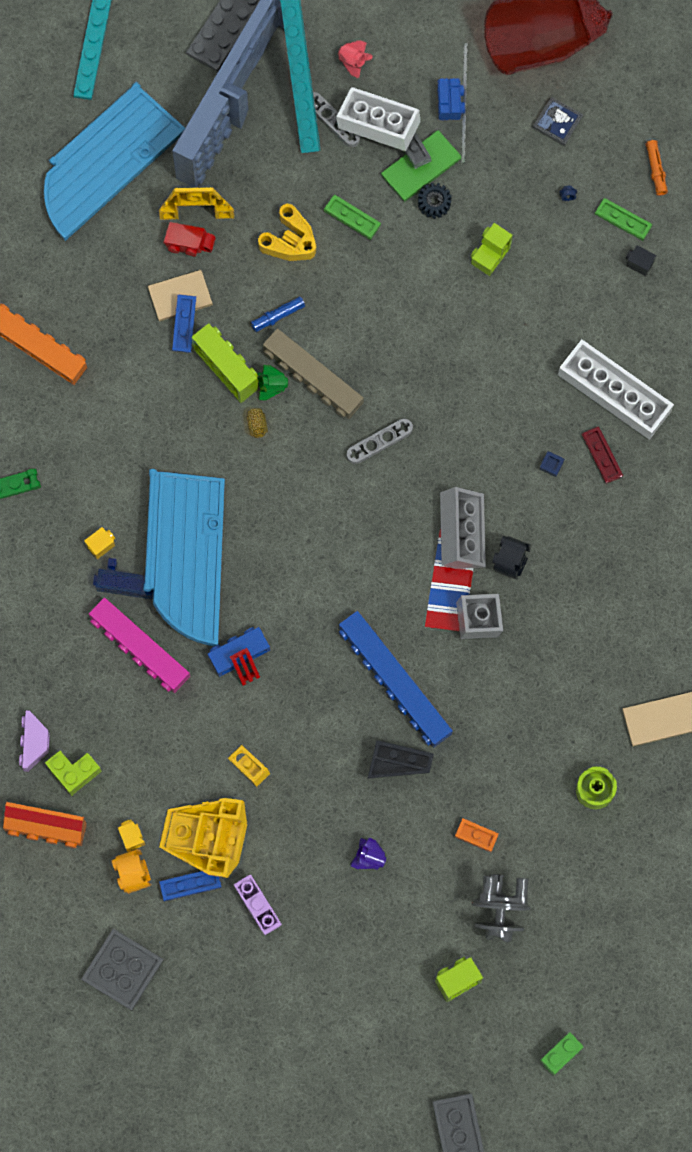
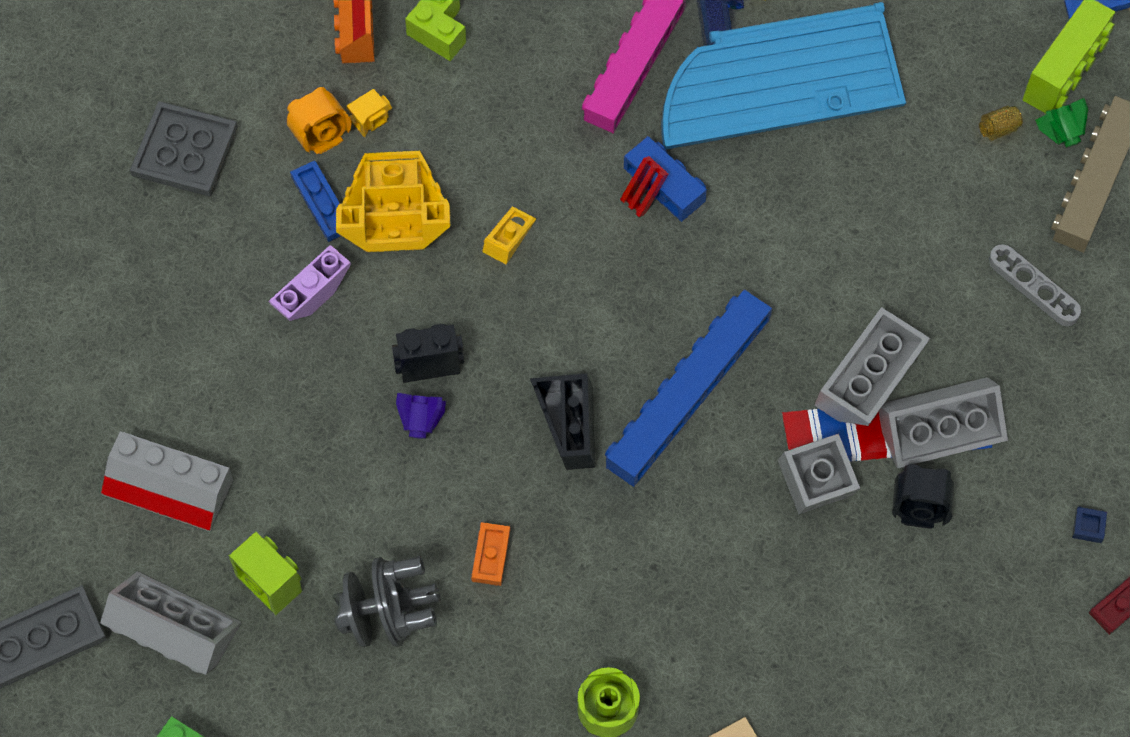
camera: 75 degrees right, 10 degrees down
none -> light grey slope [100,571,241,675]
none -> light grey slope [101,431,233,532]
none -> black brick [392,324,465,383]
none -> light grey slope [814,307,930,426]

